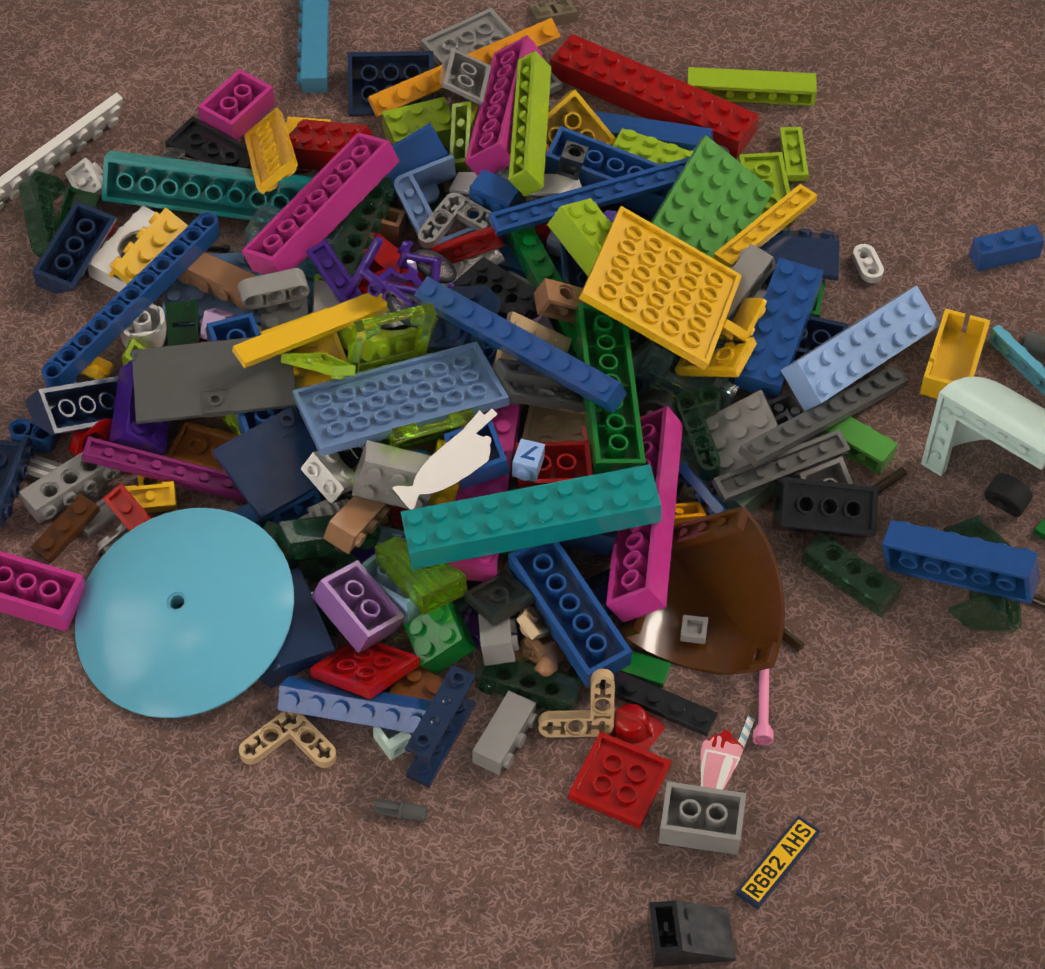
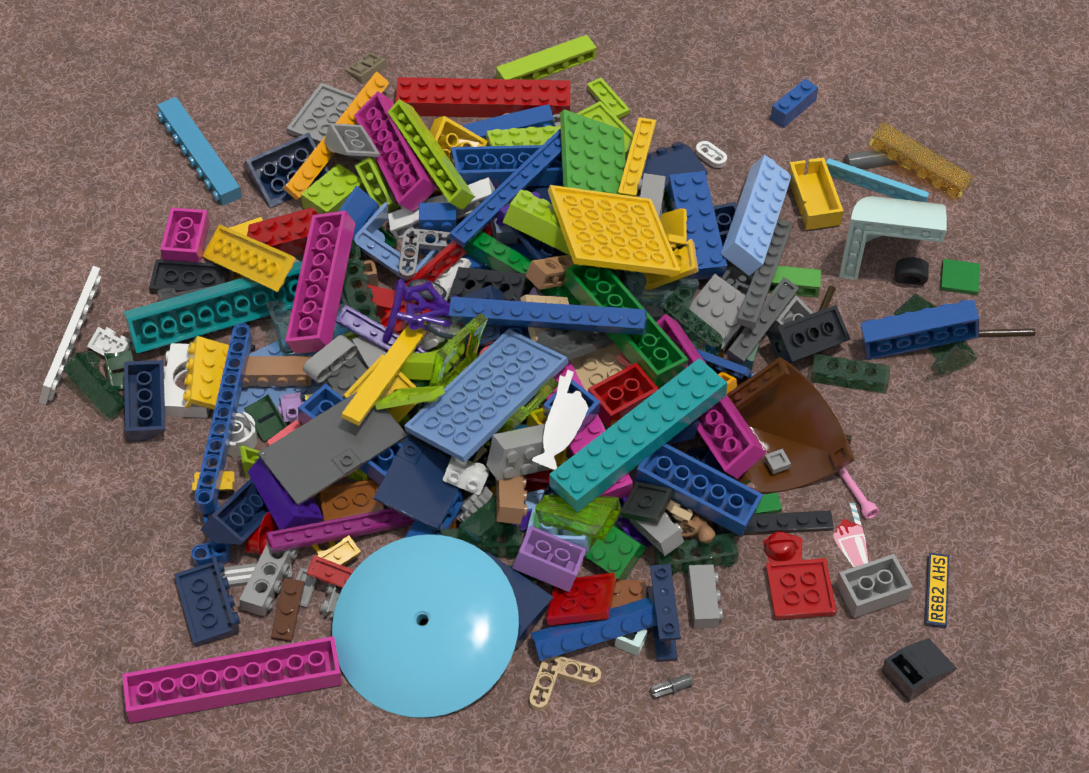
camera: 30 degrees left, 0 degrees up
light blue brick [512,438,545,482] -> none
tan beam [538,669,615,737] -> none
black brick [556,140,589,181] -> none

